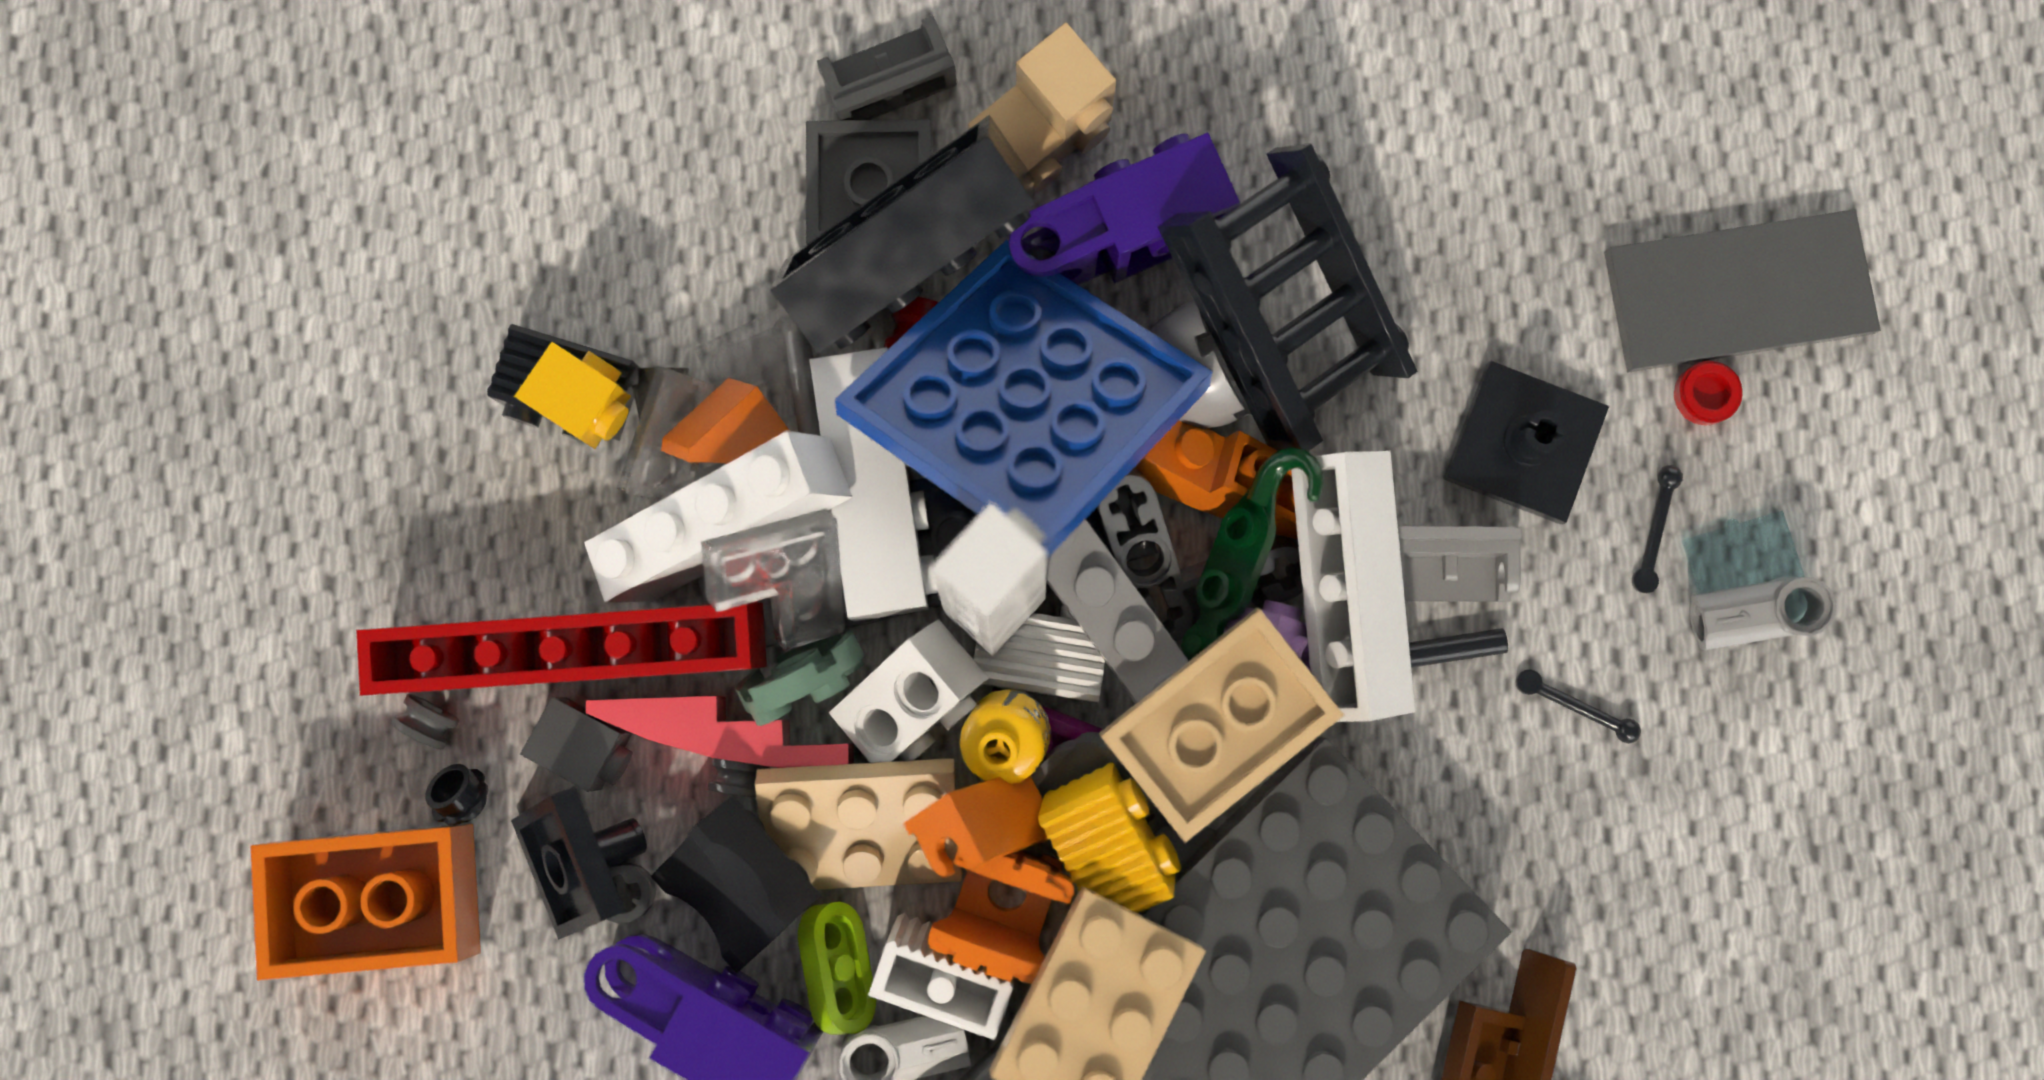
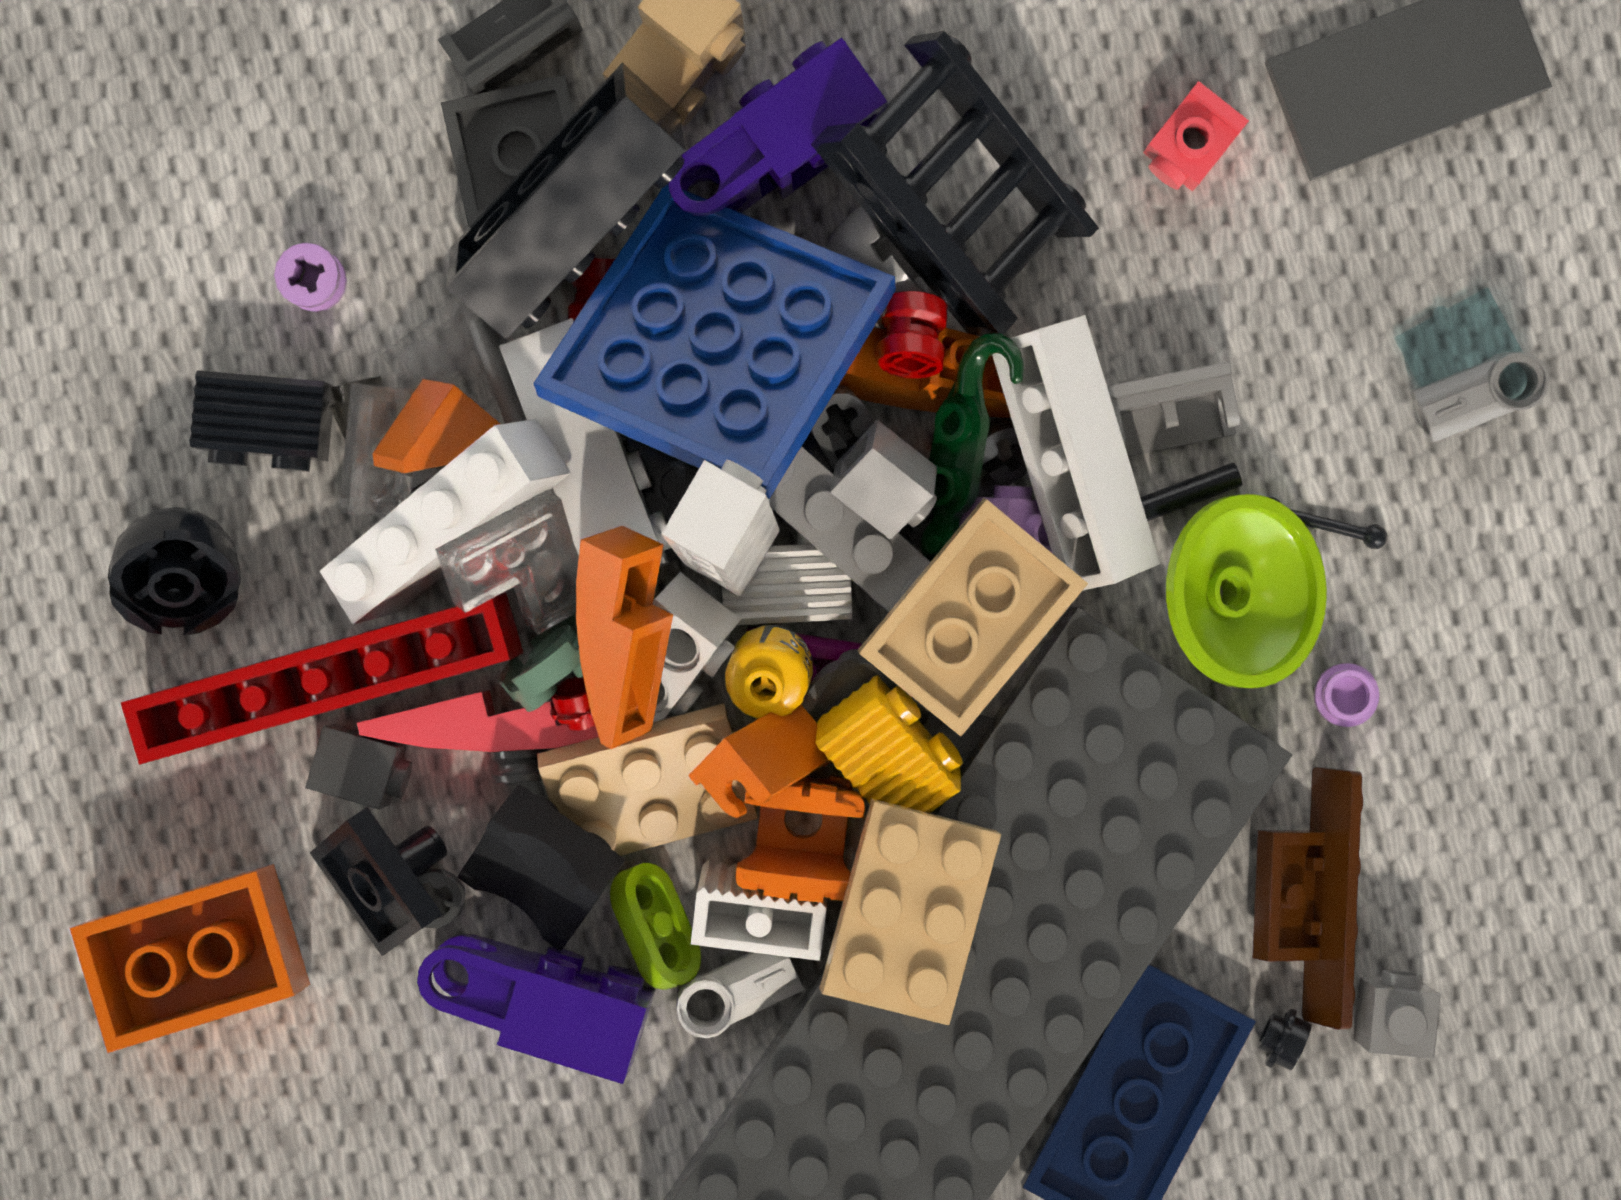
camera: 10 degrees left, 5 degrees up
dark grey bush [391,694,459,750] -> none
black plate [425,764,488,826] -> none
yellow brick [514,342,631,449] -> none
black tile [1443,361,1609,525] -> none
black hinge [1631,465,1683,593] -> none
red tile [1674,361,1743,426] -> none
none -> black cylinder [108,507,241,635]
none -> lavender wheel [274,243,347,312]
none -> red plate [550,676,595,731]
none -> orange slope [576,526,673,749]
none -> light grey brick [830,419,937,540]
none -> red wheel [878,291,947,379]
none -> coral brick [1143,81,1249,192]
none -> lime dish [1166,494,1327,688]
none -> lavender plate [1314,663,1379,727]

